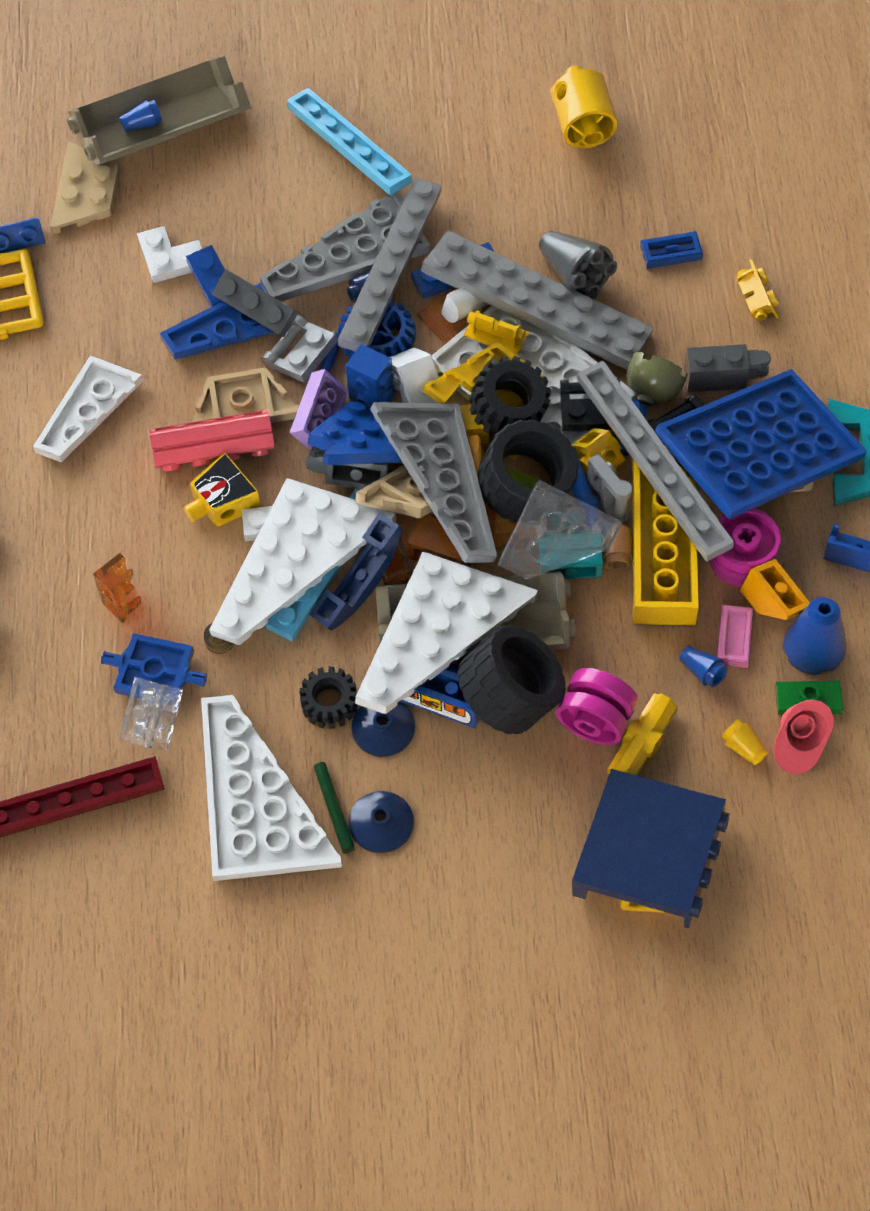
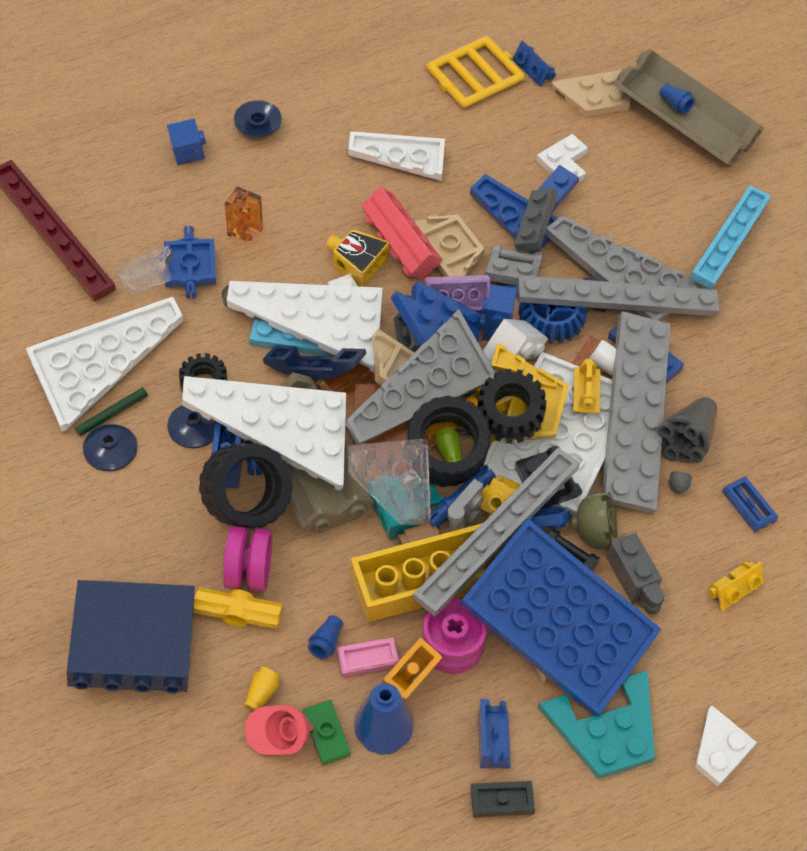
camera: 65 degrees right, 5 degrees down
none -> dark grey hinge [669,471,692,494]

